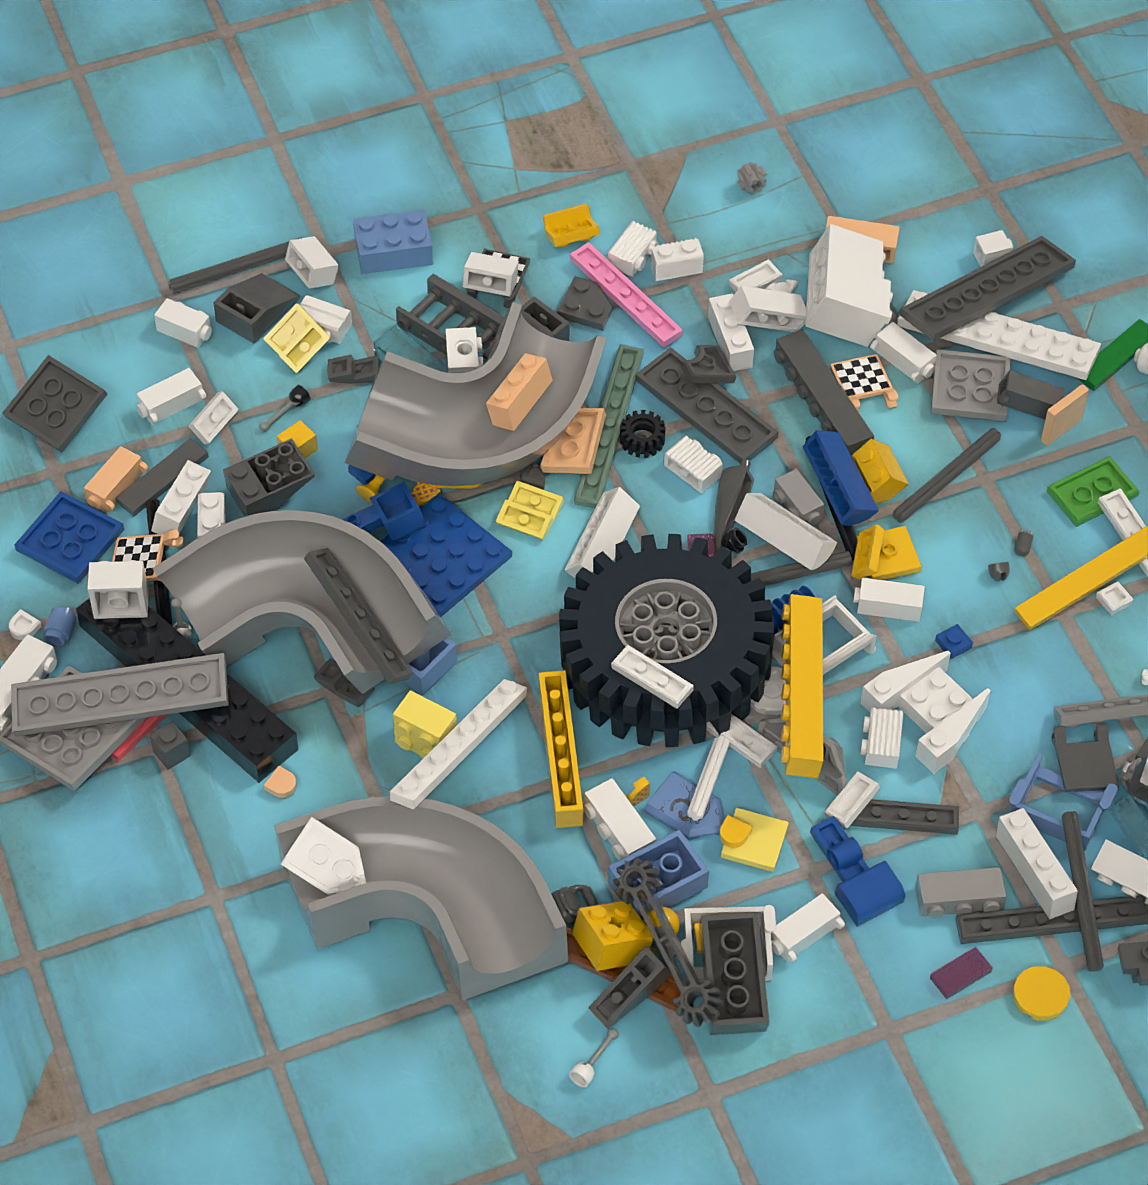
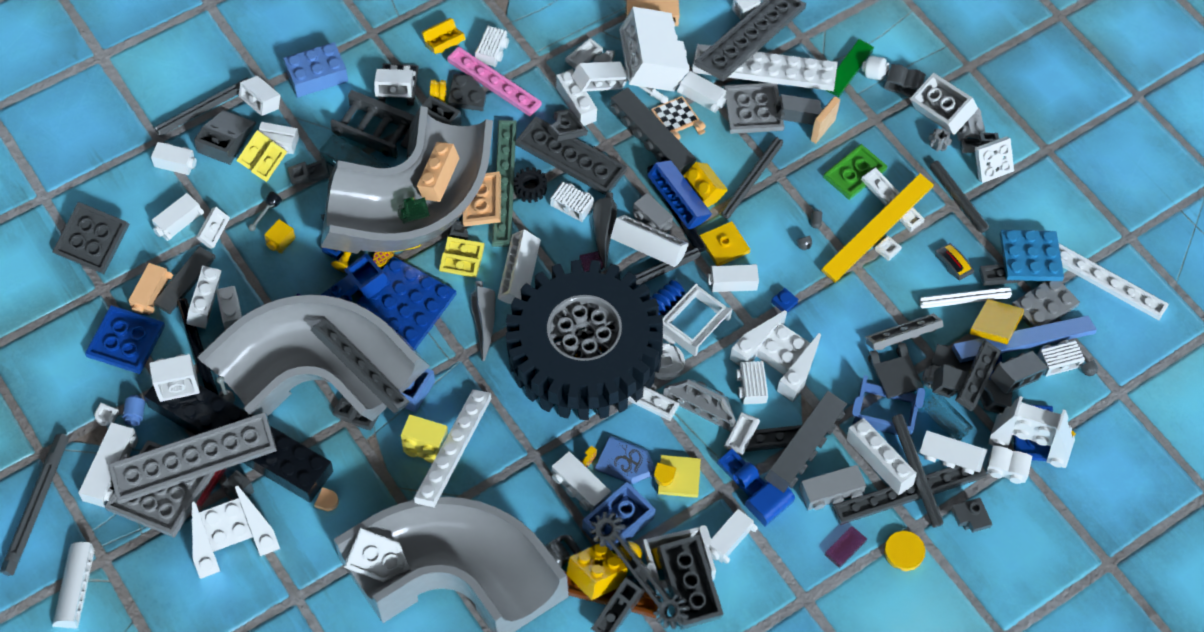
camera: 15 degrees left, 5 degrees up
flag [112,529,184,581] -> none
dark grey slope [223,438,315,517] -> none
white brick [446,327,483,373] -> none
yellow brick [539,670,583,828] -> none
white tile [611,645,693,709] -> none
white brick [651,238,704,281] -> none
white axle [687,735,730,821] -> none
black plate [724,528,747,553] -> none
yellow brick [781,594,823,779] -> none
yellow plate [851,524,884,580] -> none
none -> white wedge [192,486,280,579]
none -> clear green brick [398,197,430,224]
none -> yellow wheel [430,80,446,103]
none -> light grey piece [470,281,496,361]
none -> white piece [638,86,668,103]
none -> dark grey brick [764,391,847,493]

